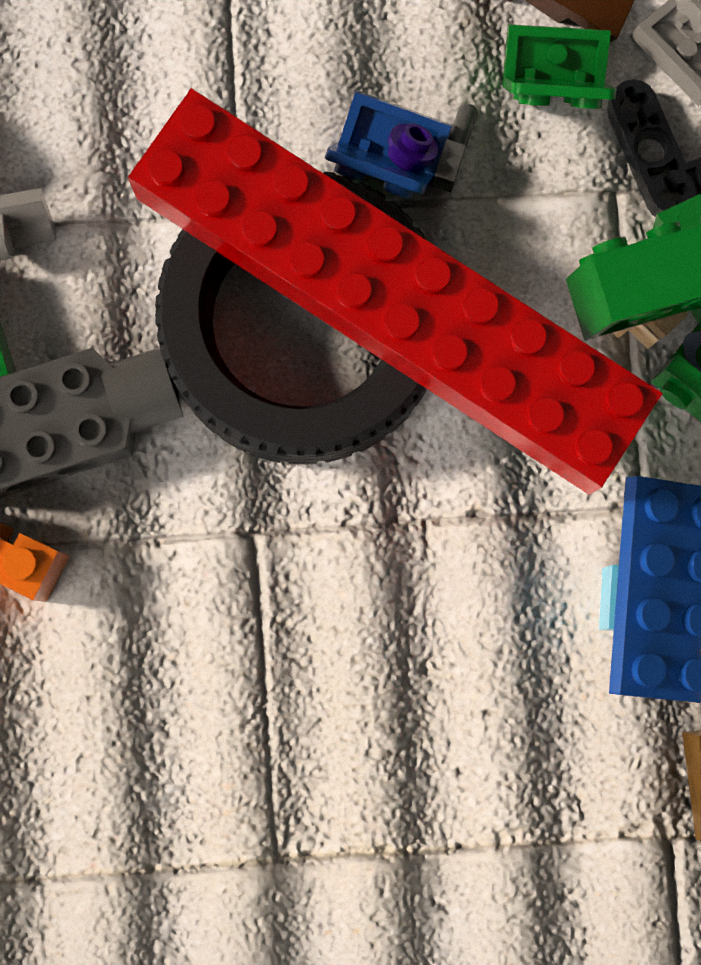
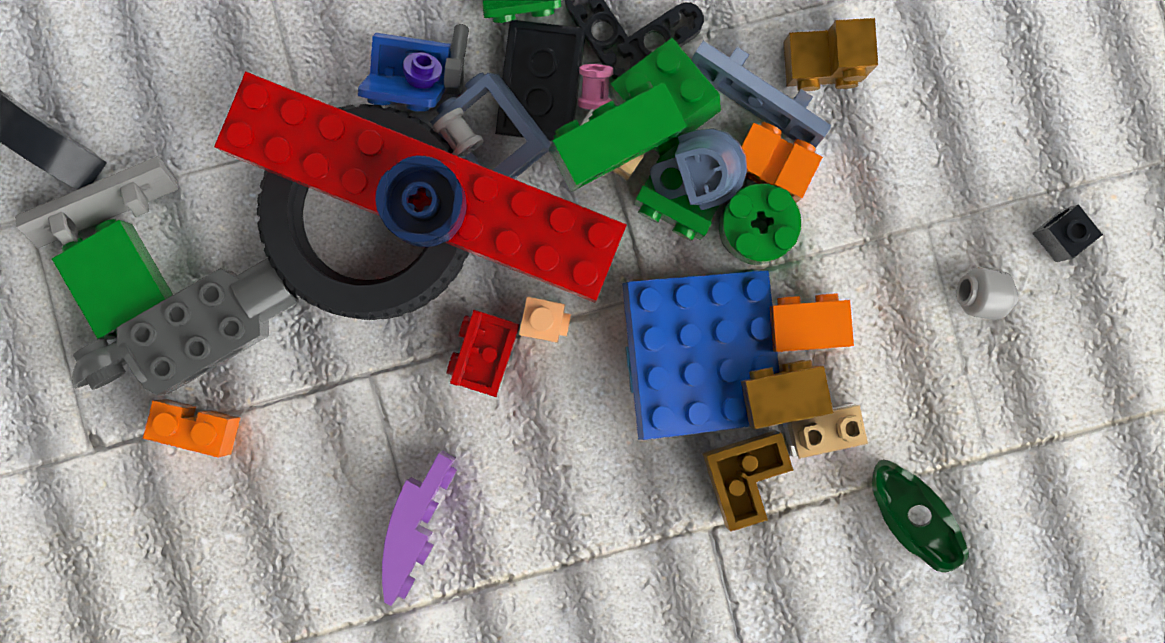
camera: 10 degrees left, 5 degrees up
none -> dark blue brick [376,156,467,247]
none -> medium lavender slope [382,451,457,606]
none -> sand blue window [430,72,551,179]
none -> light grey bush [433,107,484,158]
none -> red bracket [446,309,520,397]
none -> black tile [495,20,586,142]
none -> light nougat brick [519,297,571,343]
none -> bright pink bush [578,64,614,110]

